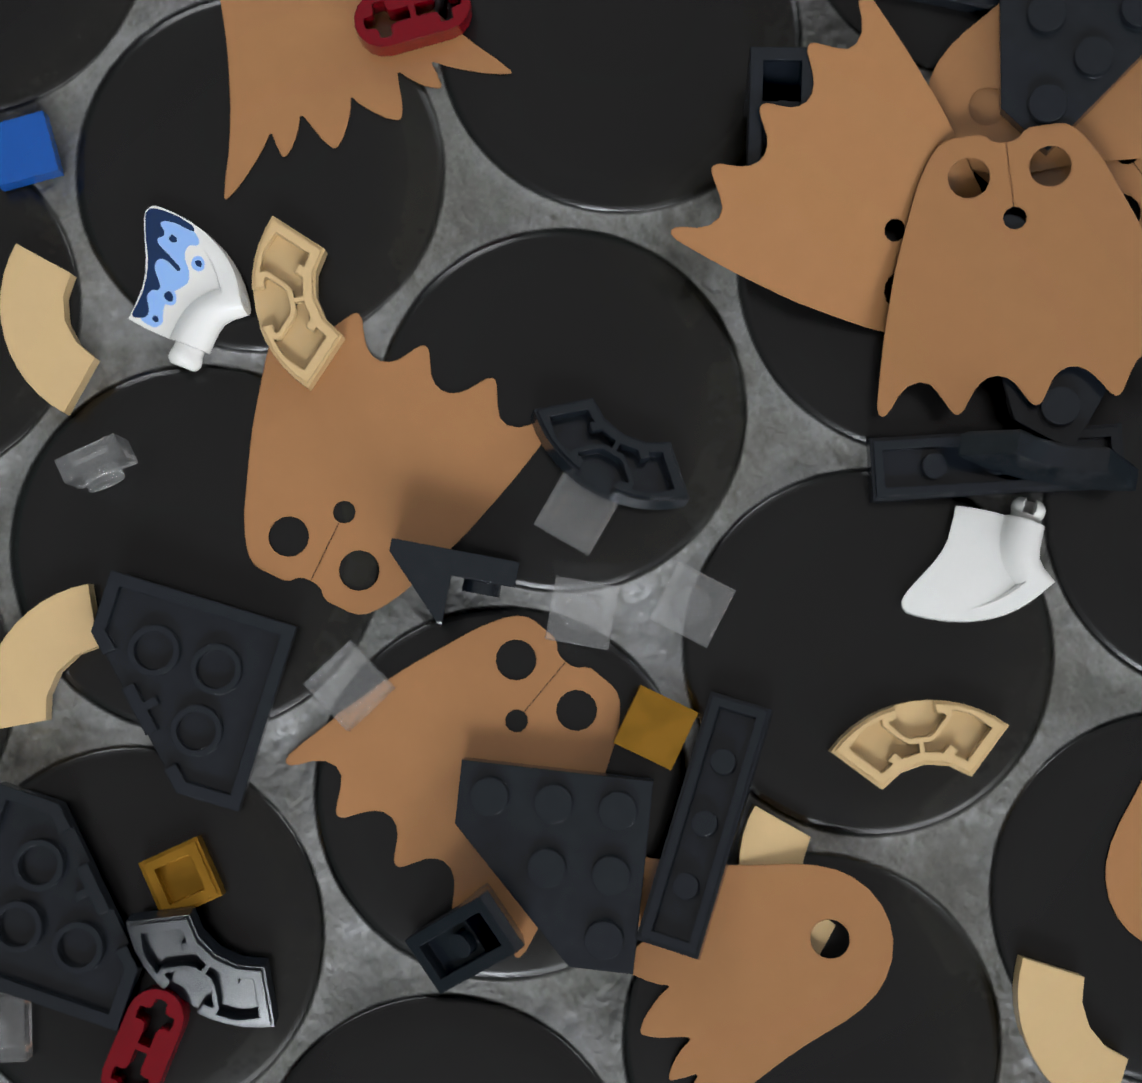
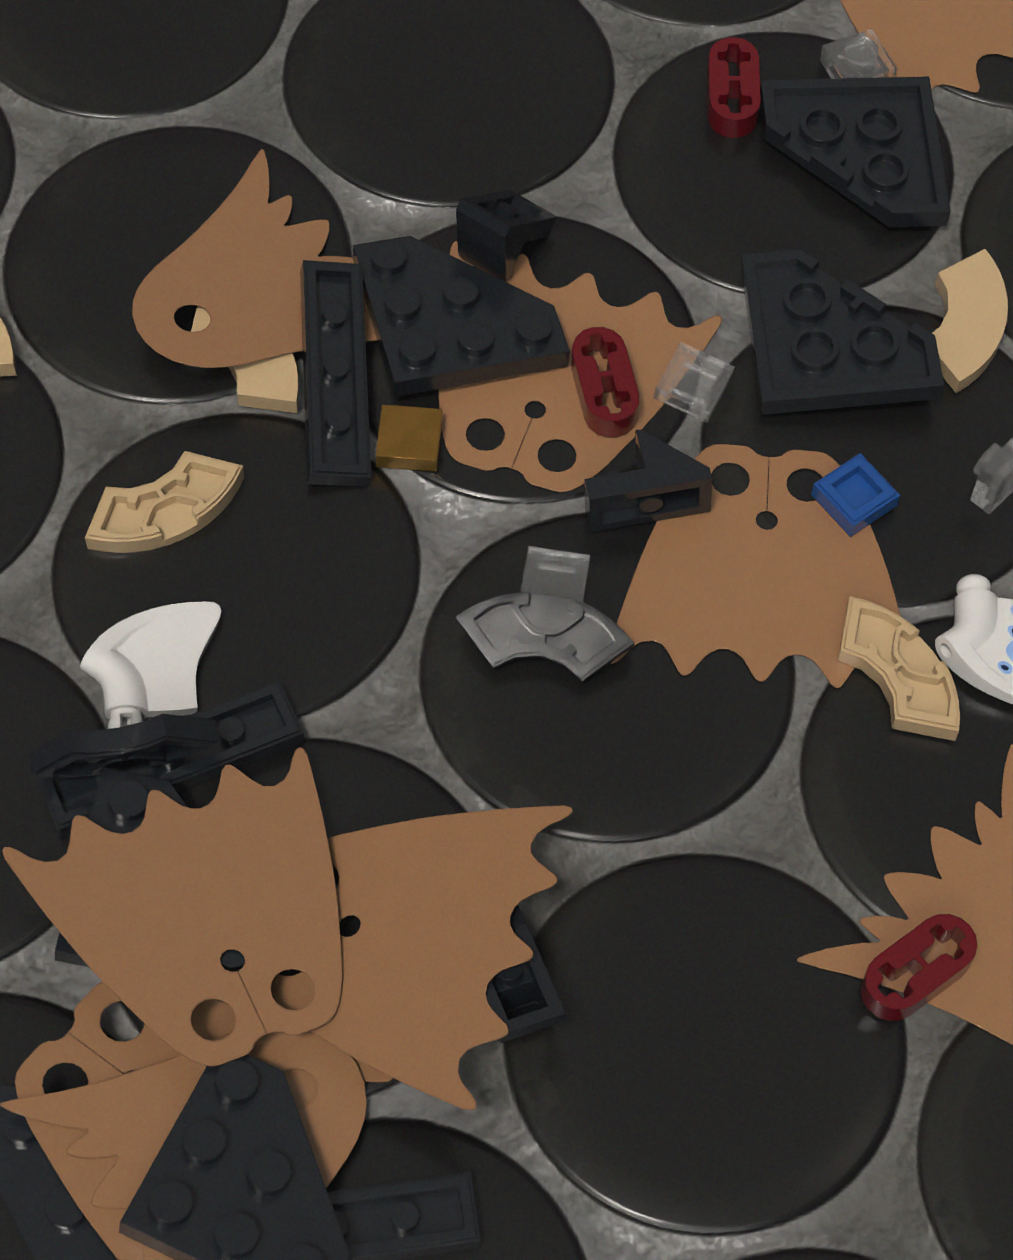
camera: 155 degrees right, 25 degrees down
black tile [126,906,279,1028] -> none
pearl gold tile [138,835,227,910] -> none
clear plate [545,576,619,650] -> none
clear plate [649,562,736,648] -> none
none -> dark red beam [571,327,639,437]
none -> blue tile [811,453,900,537]

